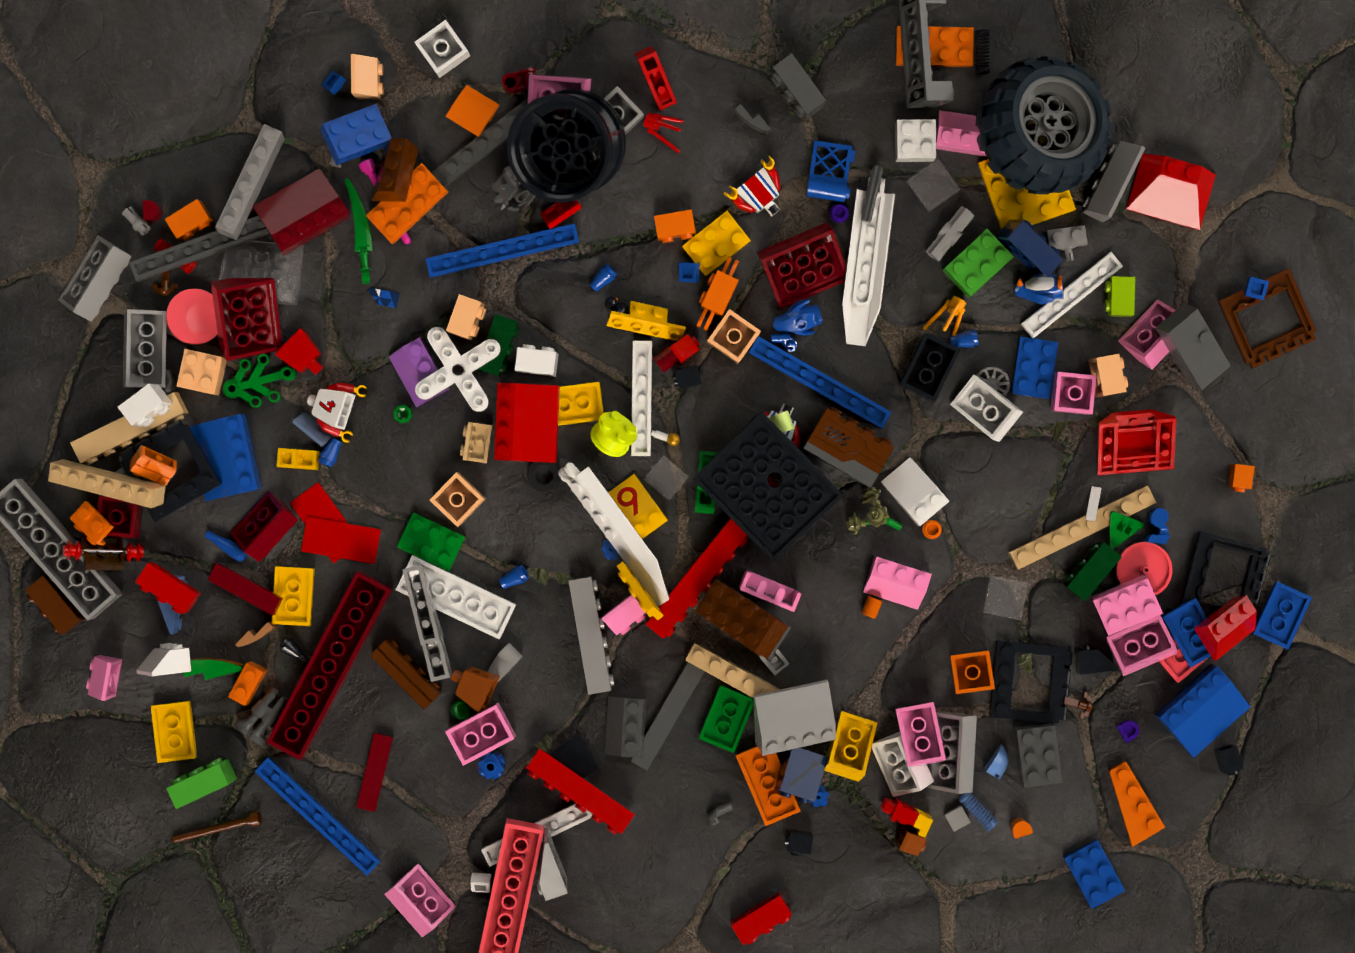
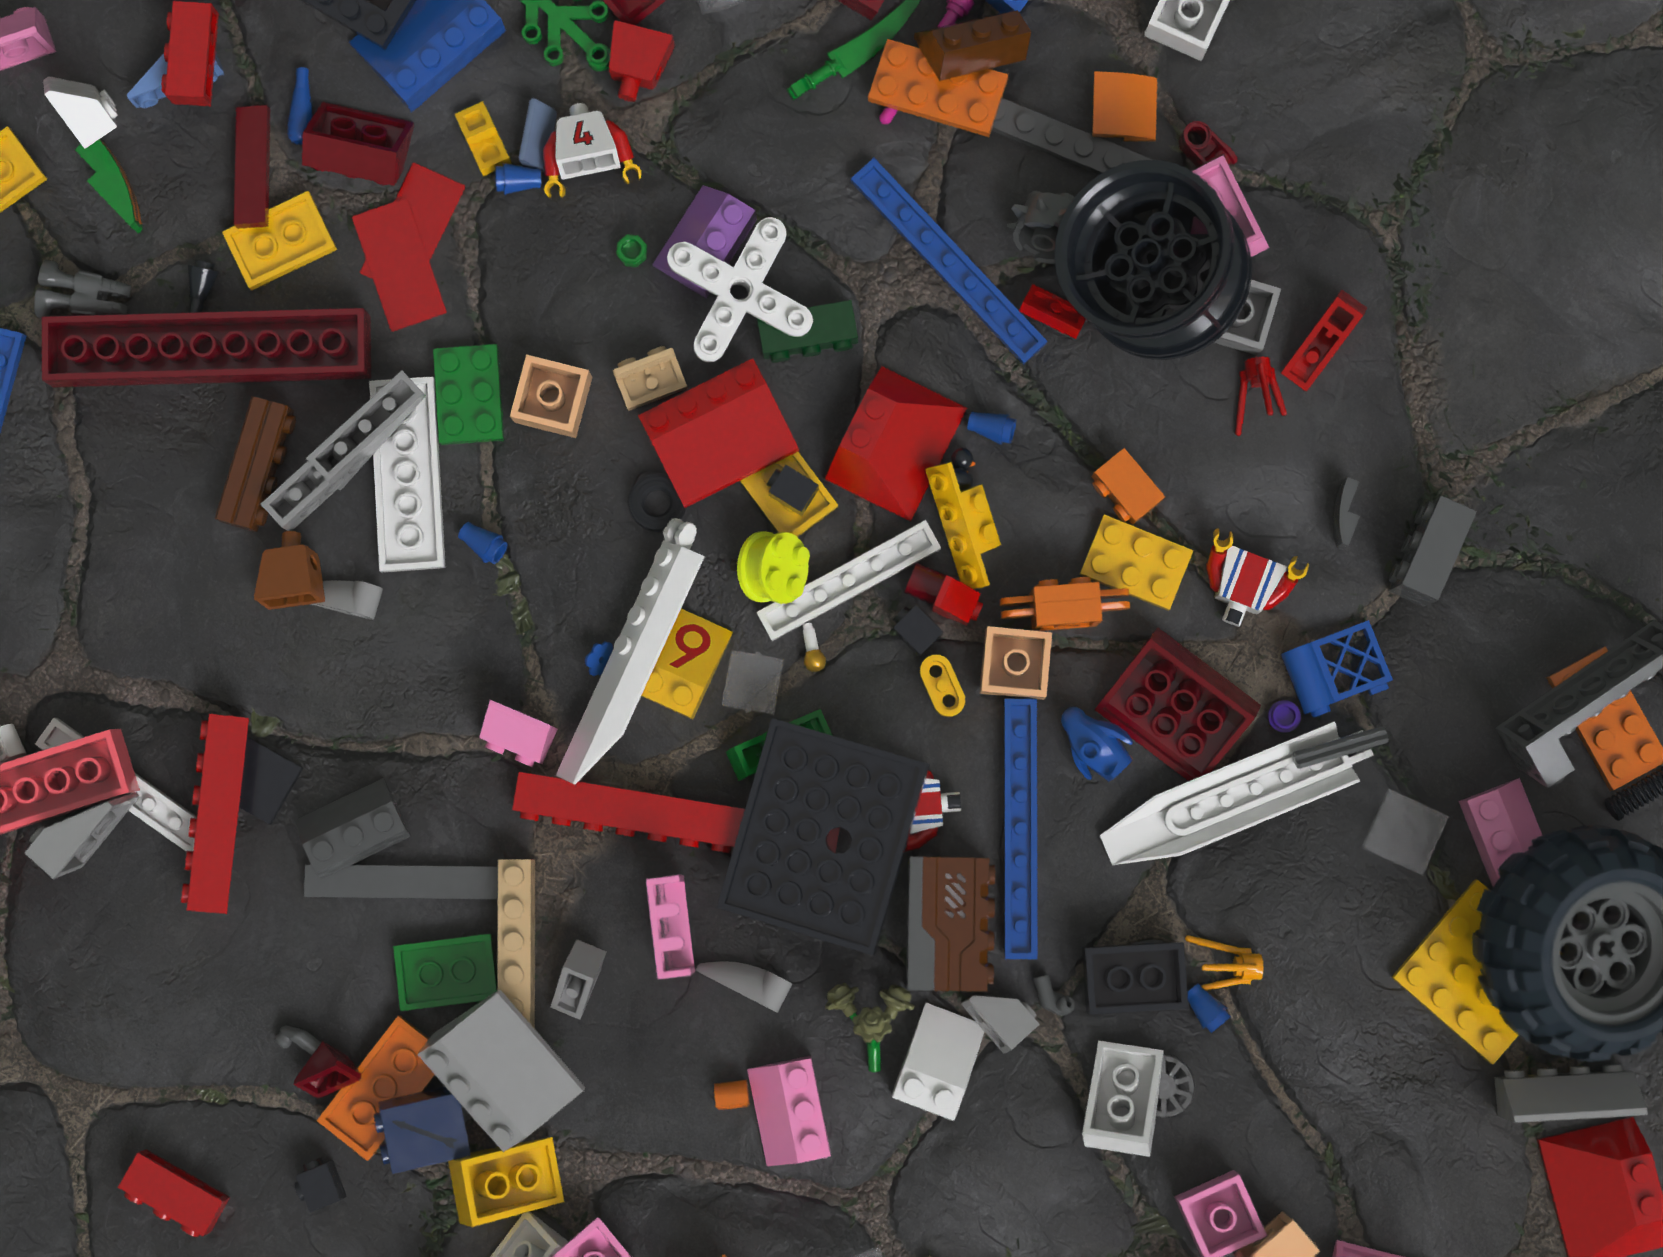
camera: 60 degrees right, 5 degrees down
orange brick [228,661,268,706] -> none
medium nougat slope [235,621,277,647] -> none
dark red tile [356,732,394,812] -> none
dark blue sticker [368,288,399,308] -> none
bright pink brick [445,702,516,766] -> none
light nougat brick [446,294,486,341] -> none
green tile [450,700,471,720] -> none
blue brick [477,751,506,780] -> none
white brick [515,344,559,377] -> none
light grey brick [569,576,614,695] -> none
yellow plate [617,562,664,620] -> none
blue plate [679,262,700,283] -> none
reddish brown piece [695,579,791,660] -> none
yellowish green brick [770,411,795,433] -> none
blue arm [771,333,797,352] -> none
blue plant [808,785,829,807] -> none
white brick [895,119,936,162] -> none
orange plate [922,520,942,539] -> none
light grey piece [926,206,974,262] -> none
bright green brick [942,229,1013,298] -> none
dark blue brick [995,219,1063,277] -> none
blue plate [1011,337,1058,399] -> none
blue animal [1013,274,1064,304] -> none
white tile [1021,252,1123,338] -> none
light grey plate [1046,225,1088,262] -> none
lime brick [1104,276,1135,317] -> none
none -> dark red slope [293,1041,362,1099]
none -> light grey piece [695,961,792,1013]
none -> black brick [767,465,819,516]
none -> red slope [825,366,967,522]
none -> yellow plate [920,655,965,717]
none -> light grey slope [961,995,1040,1053]
none -> dark grey arm [1033,974,1075,1016]

